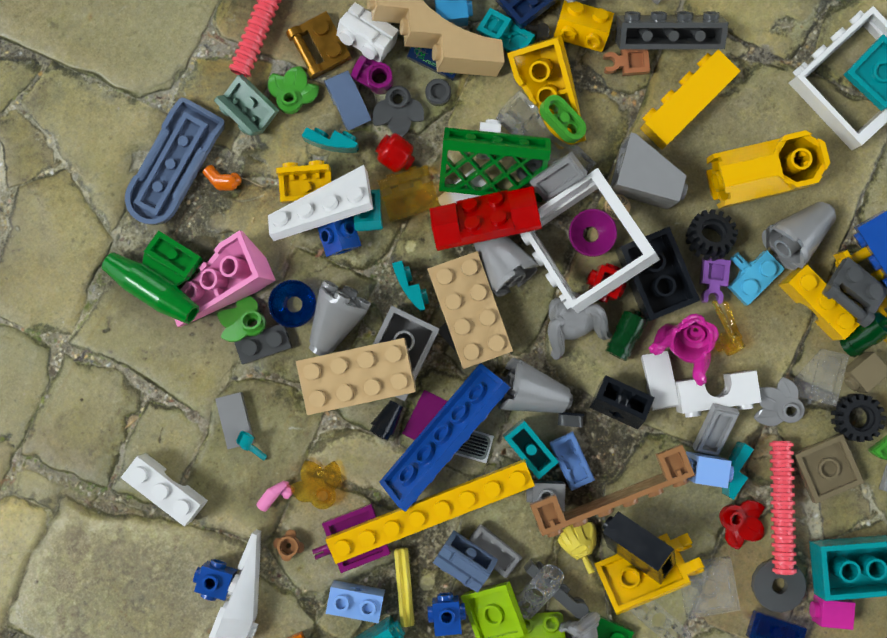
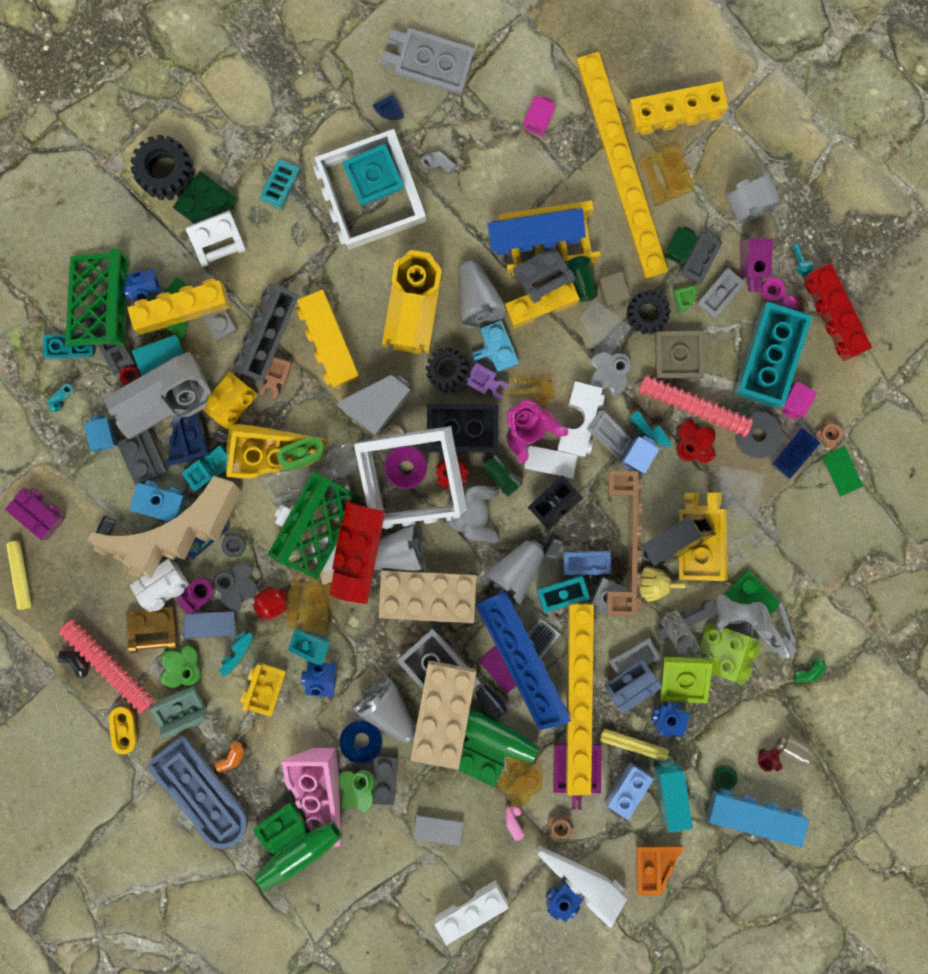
camera: 65 degrees left, 0 degrees up
teal hand [236,431,267,461] -> none
white wing [268,165,373,241] -> none
teal slope [392,261,429,312] -> none
light grey tile [529,152,588,202] -> none
none -> yellow plate [109,706,137,755]
none -> green plate [456,710,540,788]

